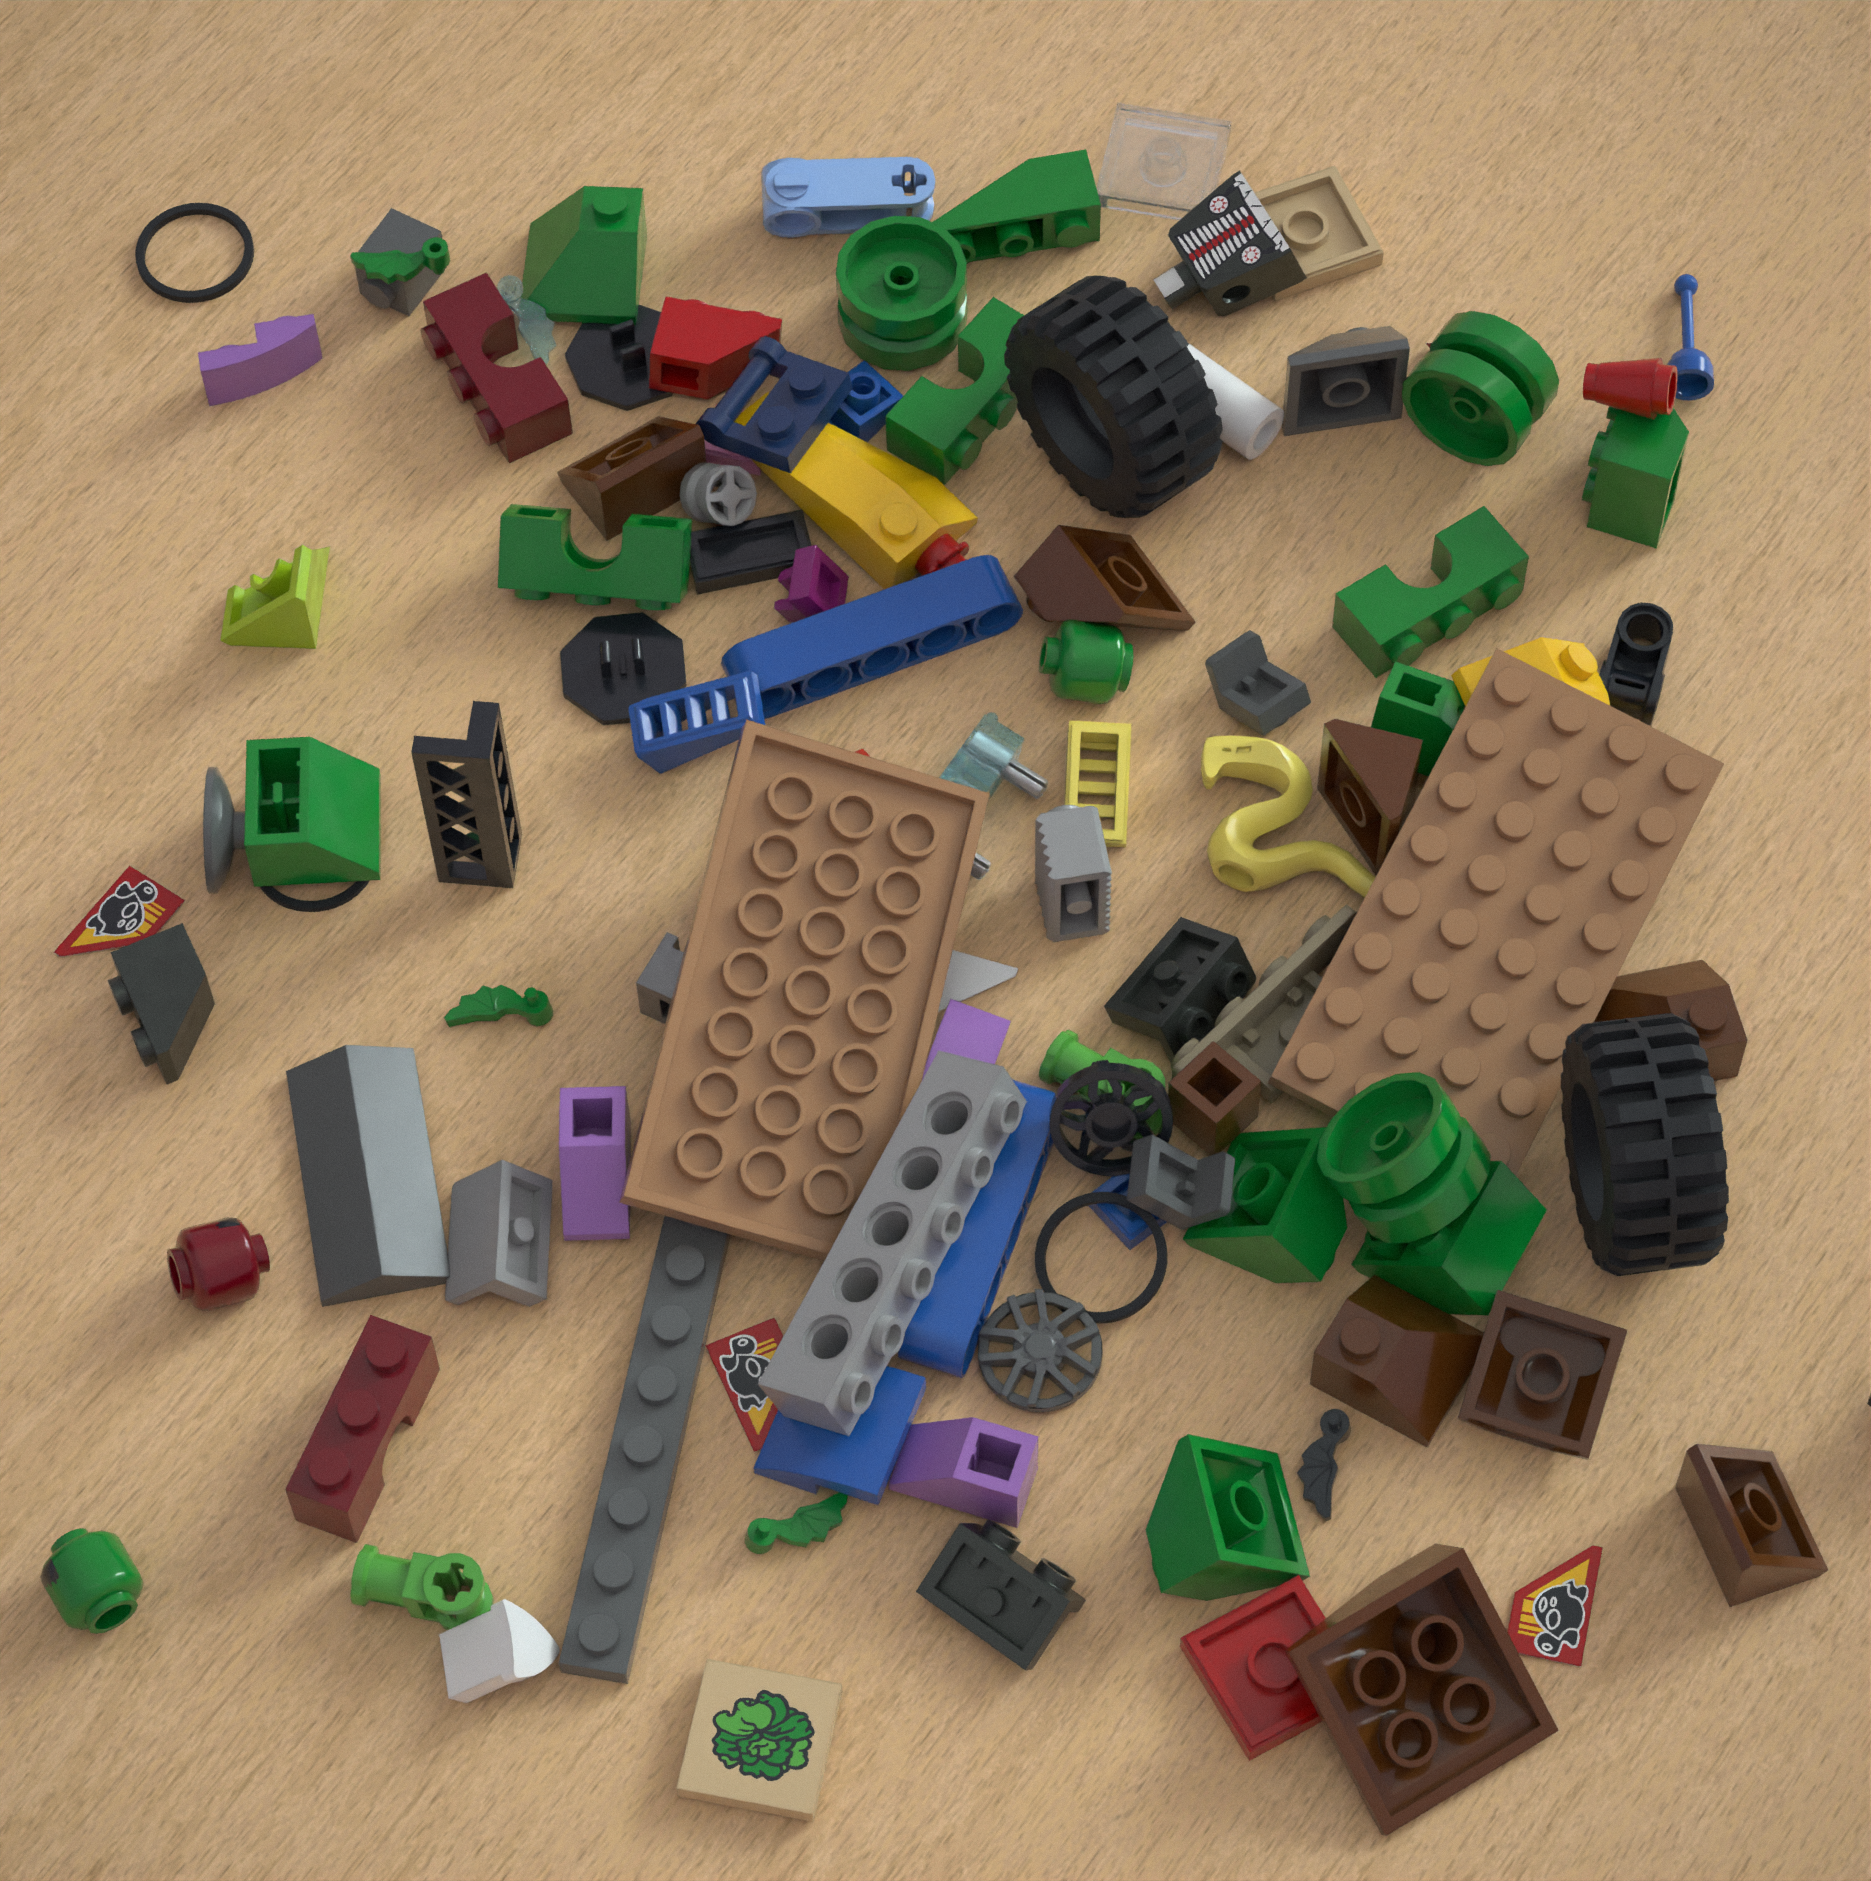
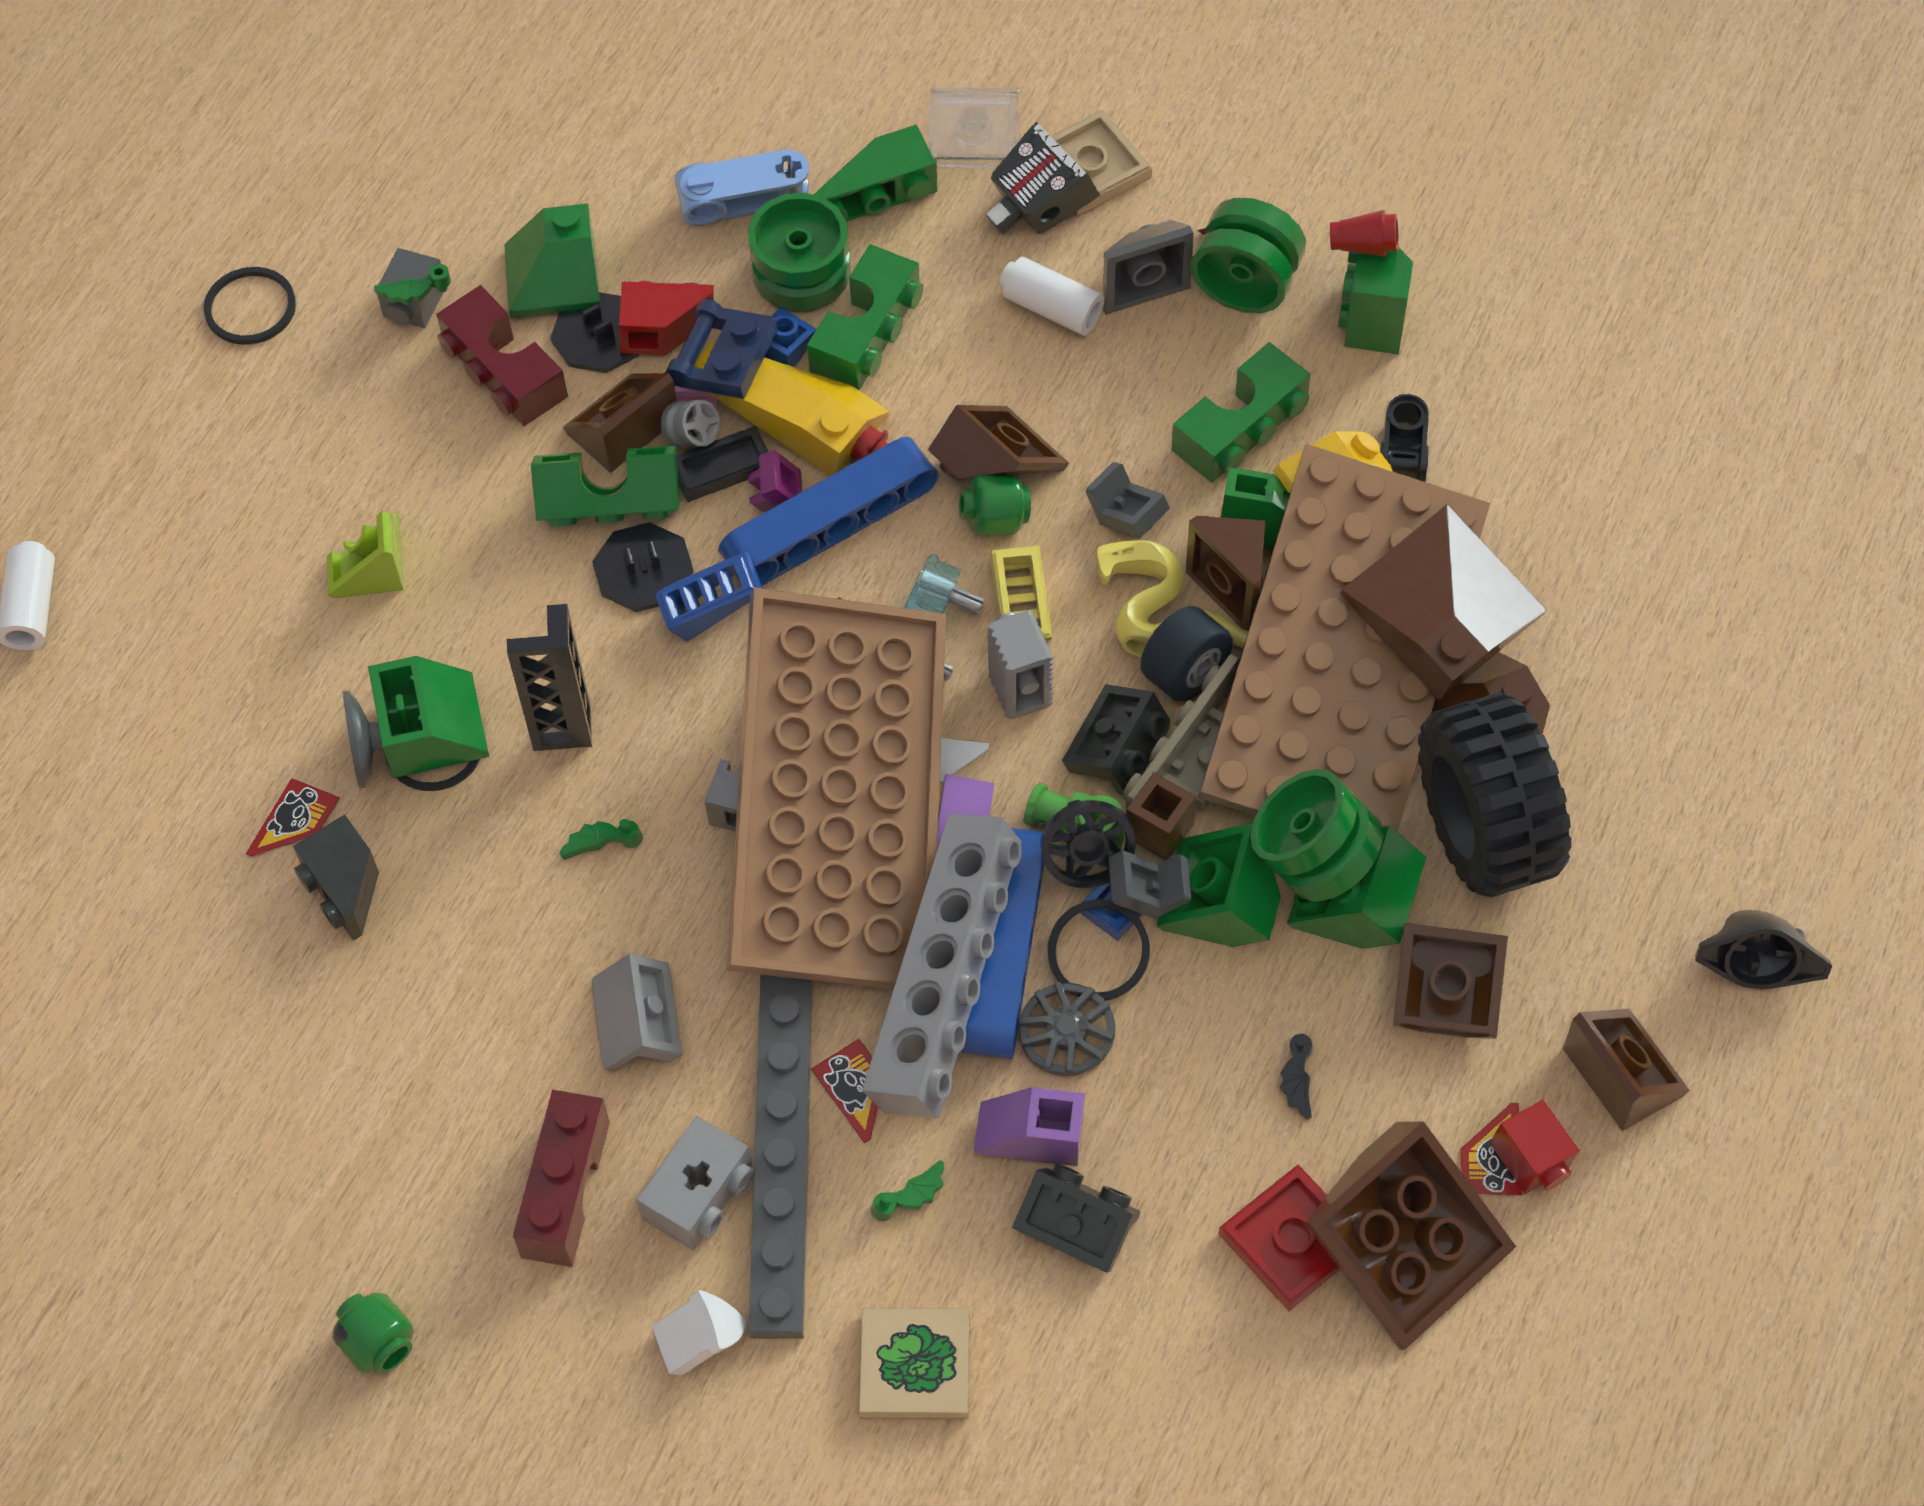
camera: 10 degrees left, 0 degrees up
dark red head [167,1217,270,1311] -> none
medium lavender slope [198,314,322,406] -> none
dark grey slope [286,1045,450,1307] -> none
bright green connector [350,1544,494,1630] -> none
clear light blue piece [496,275,557,365] -> none
medium lavender slope [559,1086,631,1241] -> none
blue slope [753,1366,926,1505] -> none
black tyre [1004,275,1223,518] -> none
green slope [1145,1434,1310,1601] -> none
reddish brown slope [1310,1275,1484,1447] -> none
blue hinge [1667,274,1714,401] -> none
none -> light grey brick [637,1116,754,1250]
none -> black wheel [1140,606,1233,702]
none -> reddish brown slope [1340,504,1547,701]
none -> red brick [1490,1099,1580,1194]

